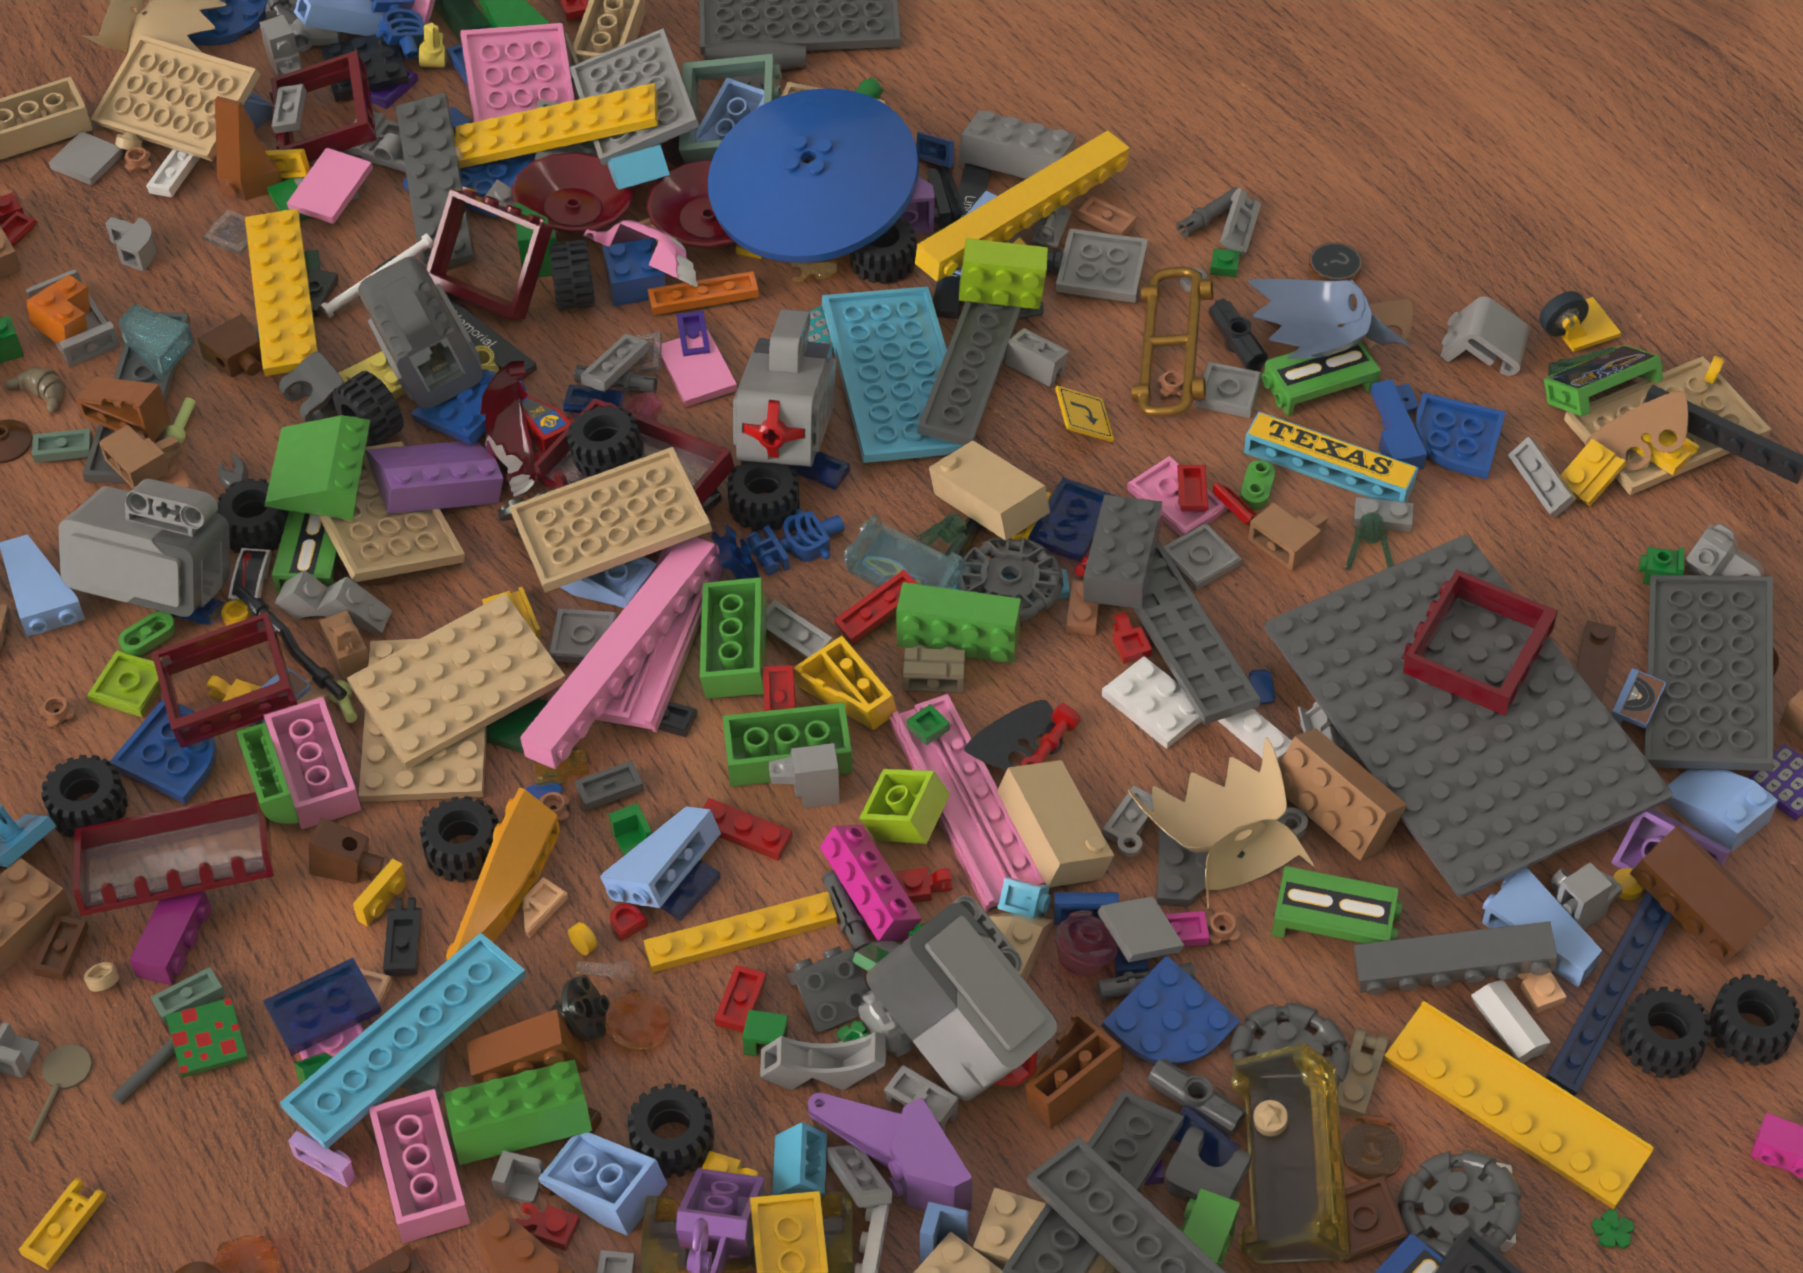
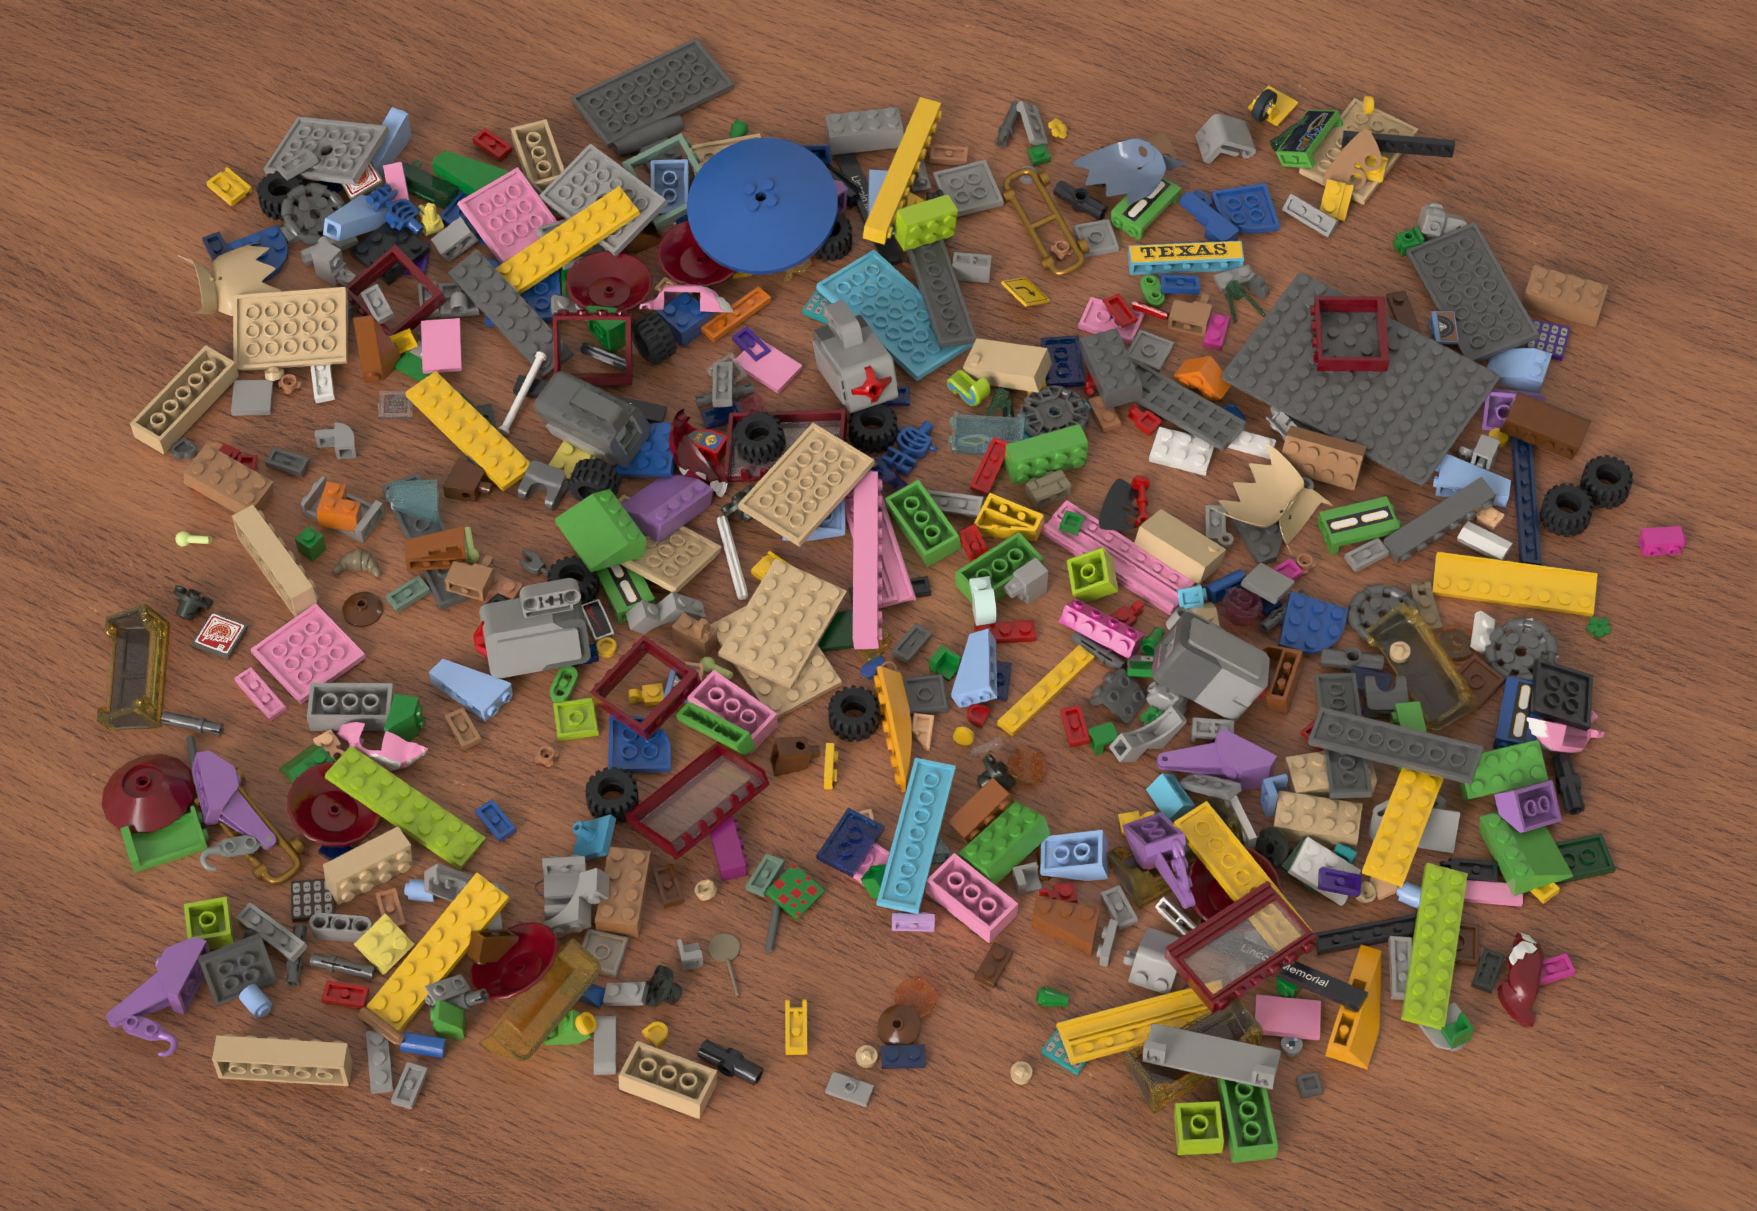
camera: 30 degrees left, 5 degrees up
black bar [235,587,347,701] -> none
black hinge [383,897,422,976] -> none
light grey plate [549,608,617,663] -> none
medium azure brick [607,145,670,190] -> none
black tyre [627,1083,714,1178] -> none
black tile [1309,242,1362,281] -> none
none -> dark grey plate [265,447,310,477]
none -> light grey brick [431,217,479,262]
none -> black axle [580,342,626,371]
none -> white axle [717,515,748,600]
none -> dark grey tile [903,674,949,717]
none -> lime animal [947,370,990,406]
none -> light aqua brick [969,576,996,626]
none -> yellow plant [1048,118,1067,139]
none -> blue plate [1160,274,1200,295]
none -> orange brick [1174,356,1231,401]
none -> dark pink plate [1203,312,1230,350]
none -> dark grey tile [1247,274,1269,299]
none -> light grey plate [1344,538,1389,573]
none -> white plate [1470,611,1495,655]

